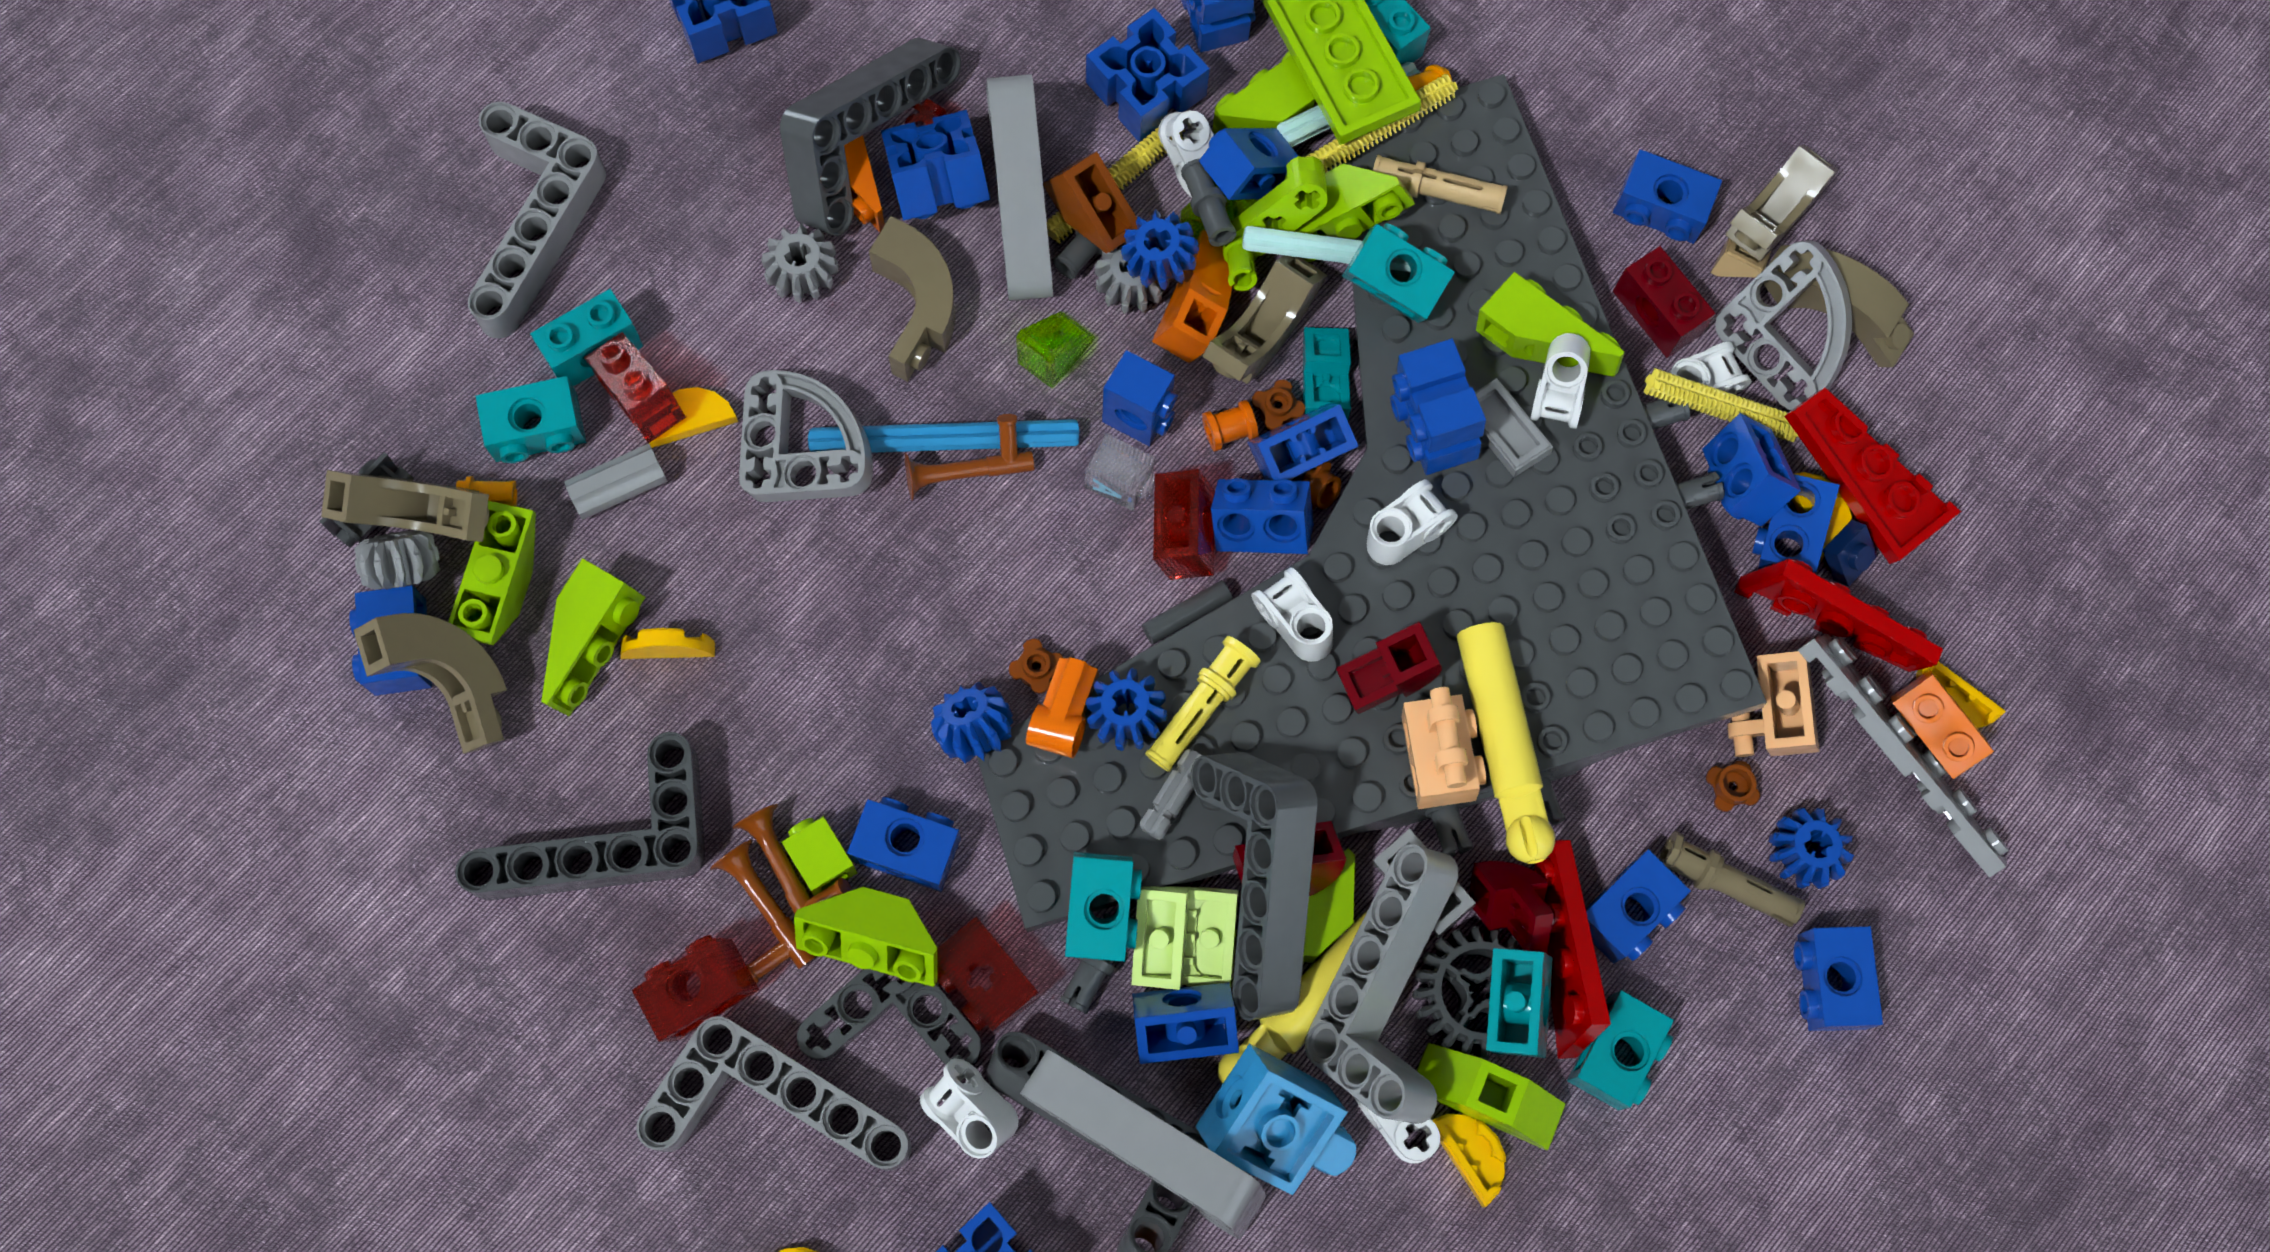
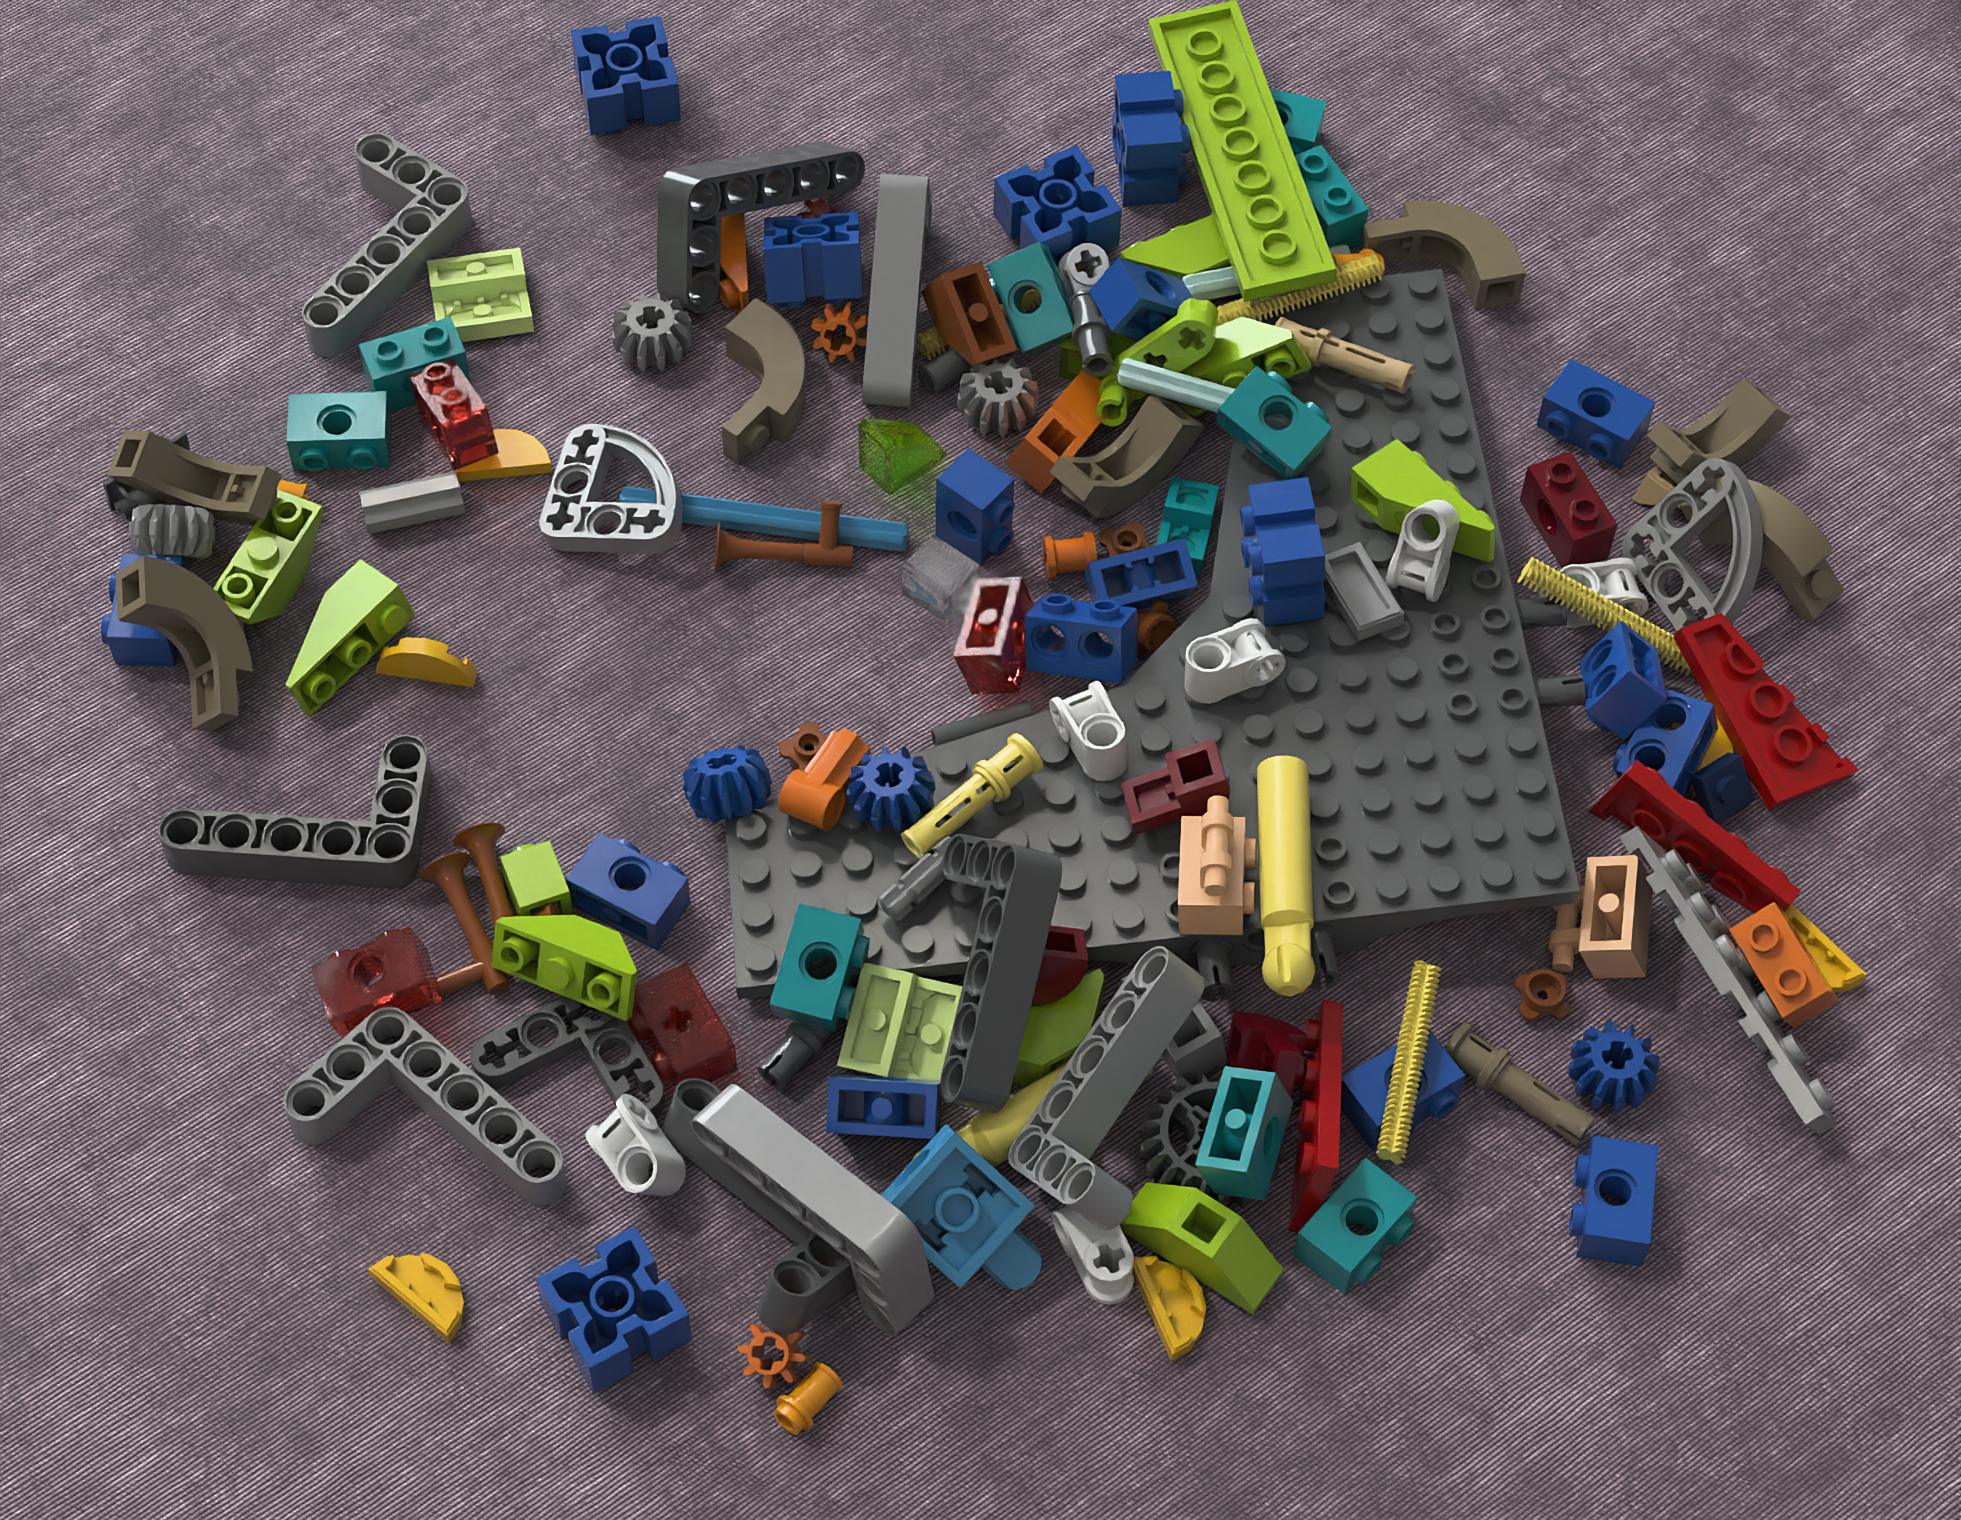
camera: 15 degrees right, 15 degrees down
blue gear [1121,209,1199,290] -> none
none -> yellowish green slope [427,248,534,342]
none -> orange gear [811,301,868,362]
none -> teal brick [987,242,1074,356]
none -> dark tan arch [1359,200,1526,310]
none -> light yellow axle [1376,960,1442,1164]

